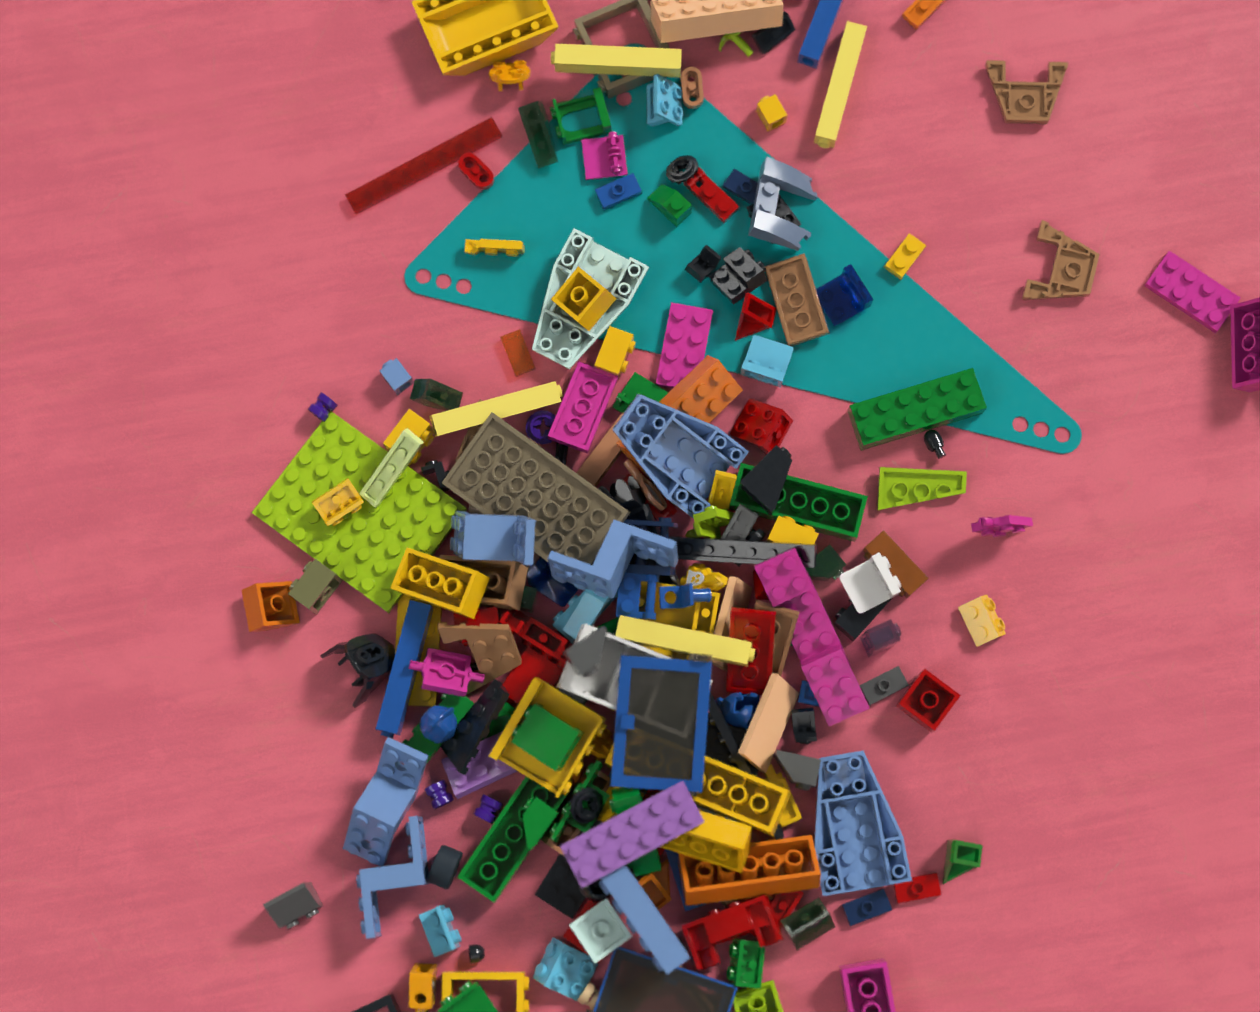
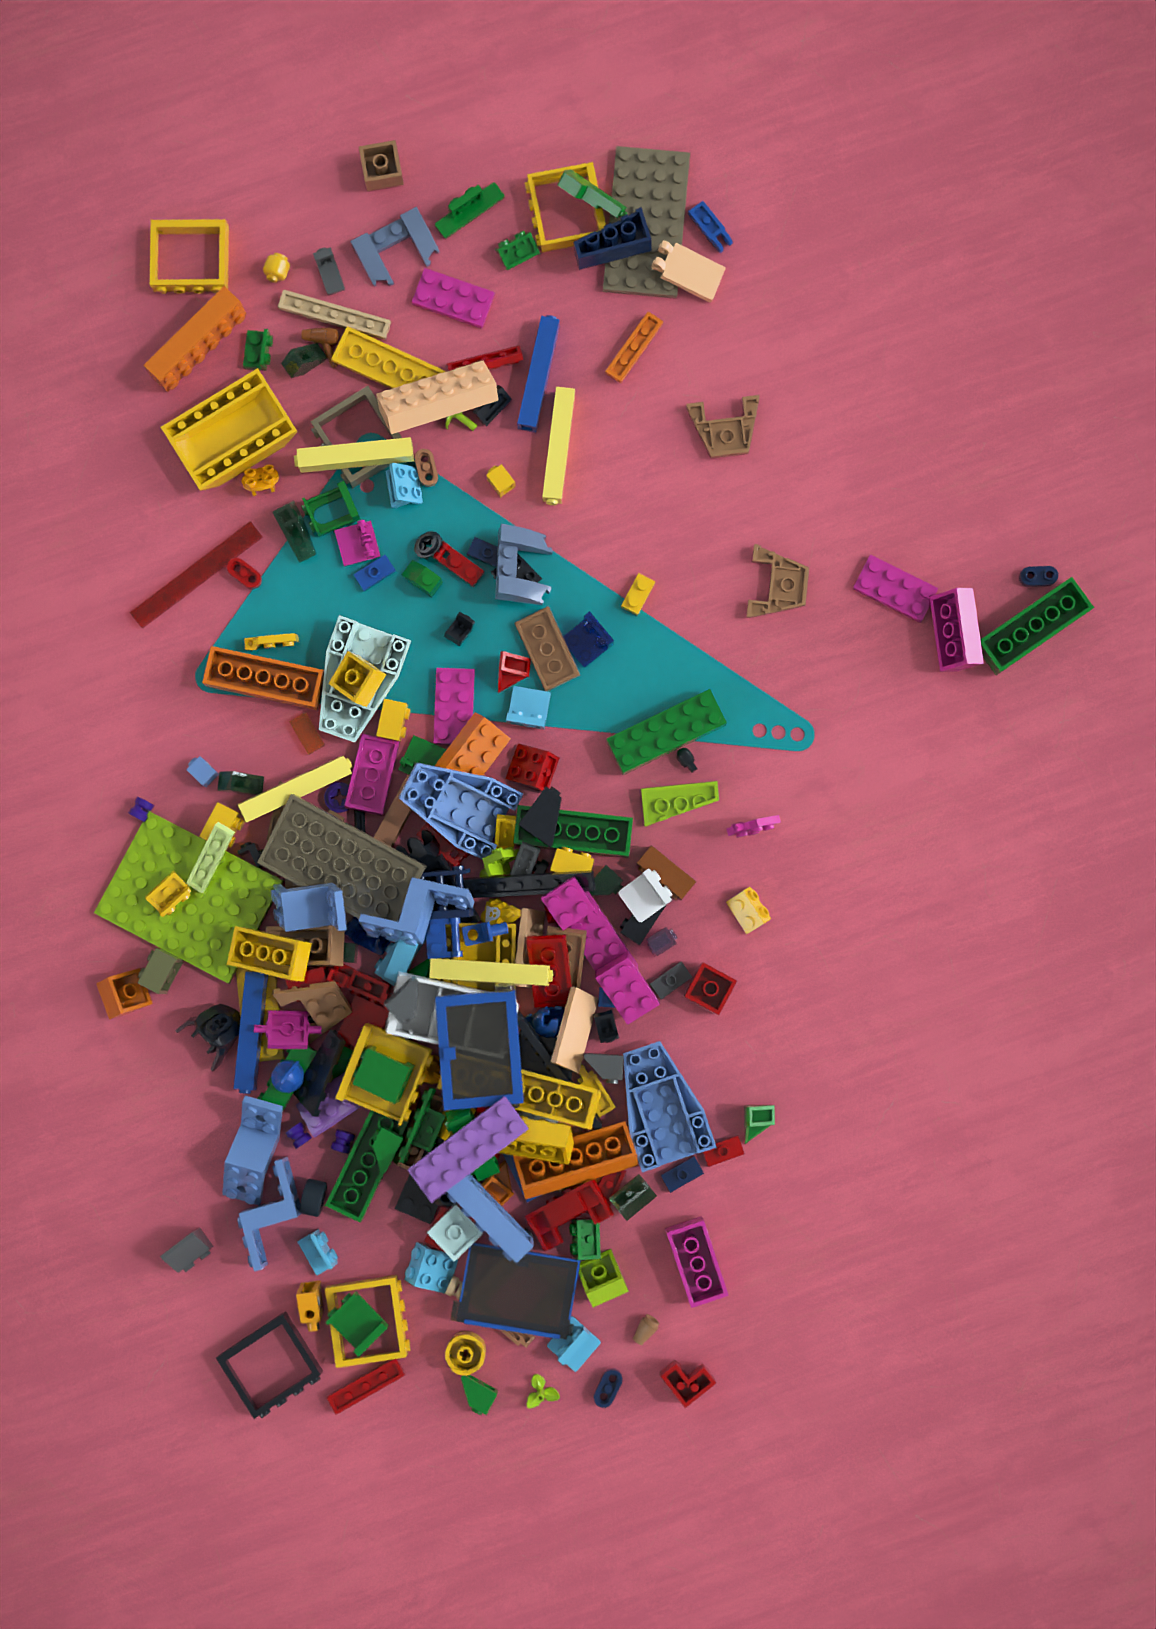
camera: 10 degrees left, 5 degrees up
black hinge [469,944,485,963] -> none
black gear [569,787,603,823] -> none
nougat piece [624,459,667,510] -> none
black plate [708,247,768,305] -> none
none -> orange brick [202,646,324,710]

